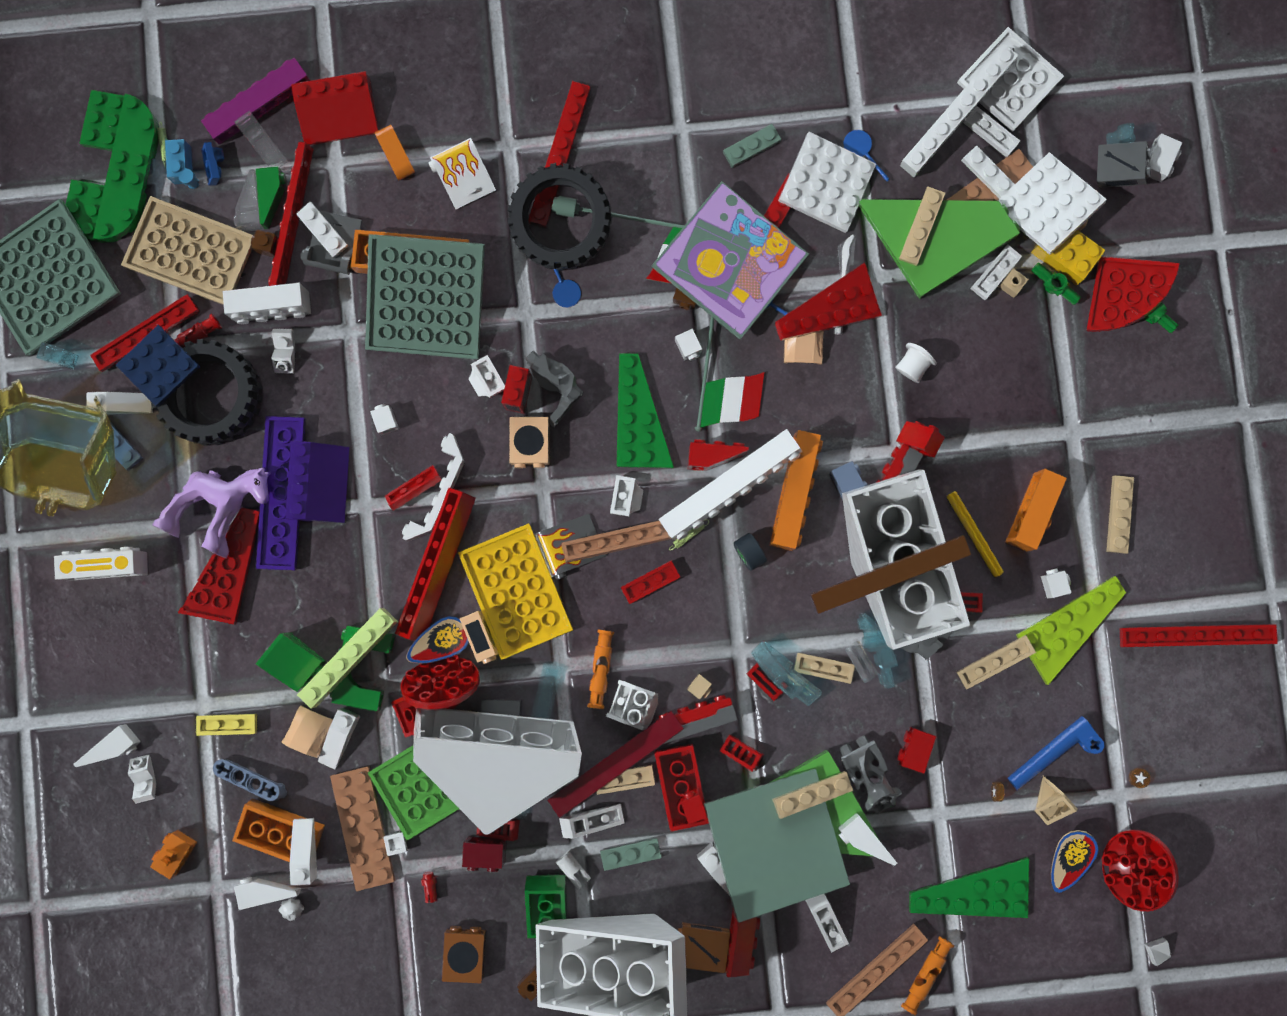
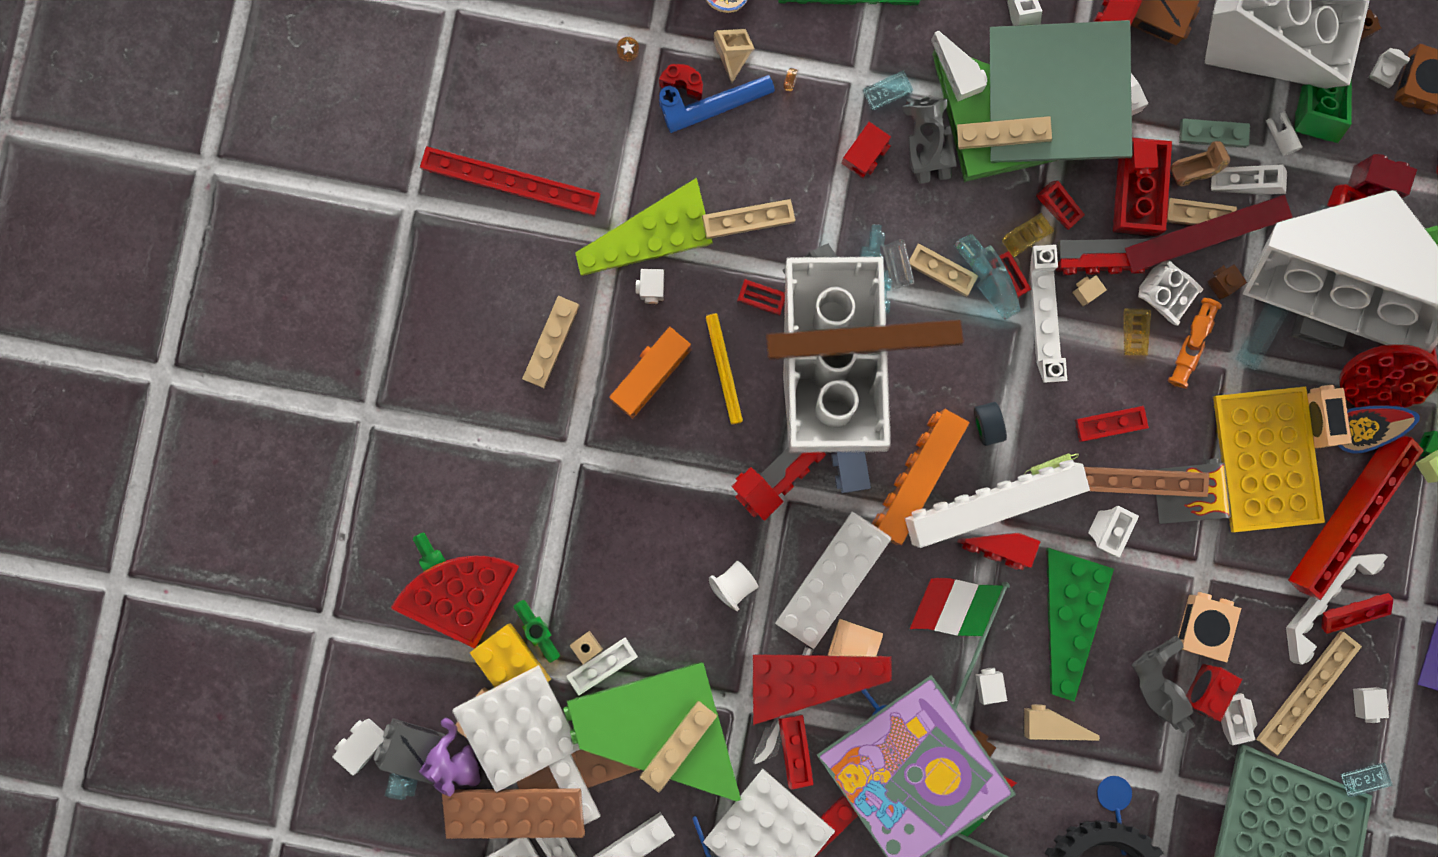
camera: 170 degrees left, 0 degrees up
none -> medium lavender animal [419,718,481,797]
none -> nougat plate [442,788,585,838]
none -> red cylinder [659,64,703,100]
none -> white plate [775,512,891,649]
none -> red plate [778,714,814,789]
none -> clear light blue tile [863,70,913,111]
none -> clear yellow slope [1002,213,1054,257]
none -> tan slope [1024,704,1100,740]
none -> white slope [1029,245,1067,383]
none -> clear yellow slope [1124,308,1151,355]
none -> medium nougat animal [1170,141,1230,186]
none -> reddish brown brick [1207,264,1248,300]
none -> tan plate [1256,631,1362,756]
none -> clear light blue tile [1341,763,1393,797]
none -> white bracket [1369,48,1410,88]

